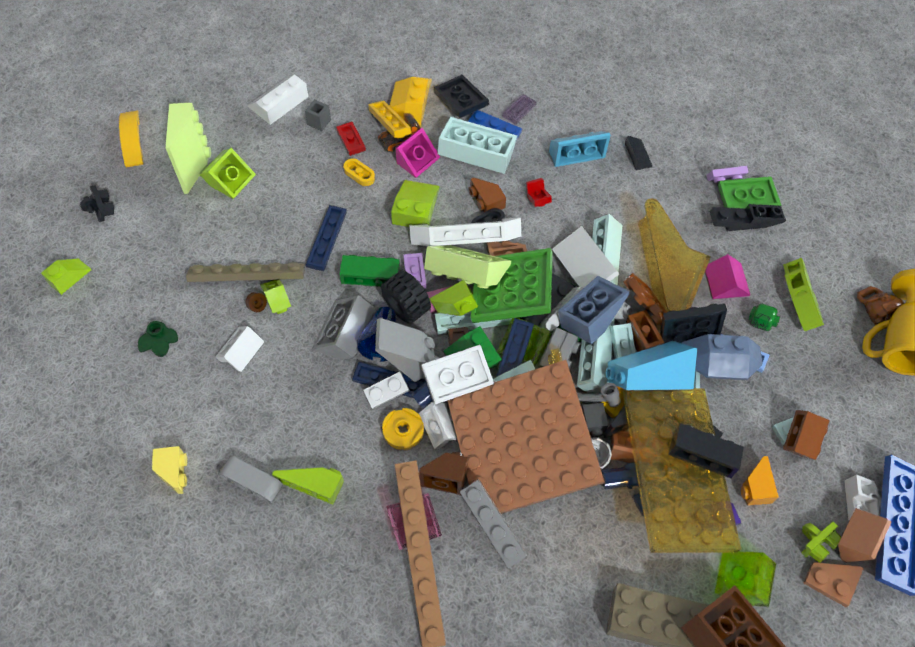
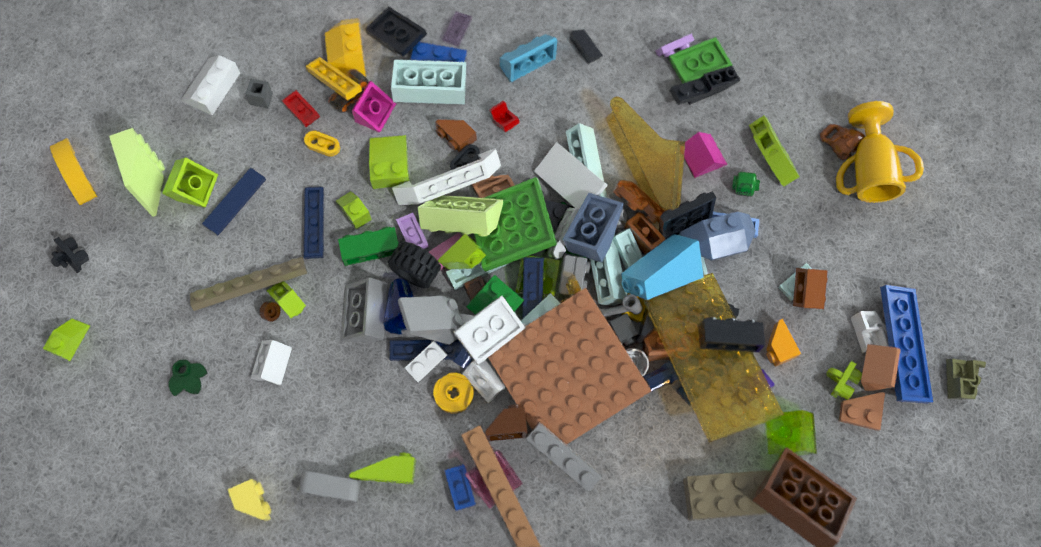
camera: 20 degrees left, 10 degrees up
none -> dark blue tile [202,167,266,236]
none -> lime slope [336,191,372,230]
none -> blue plate [445,464,476,511]

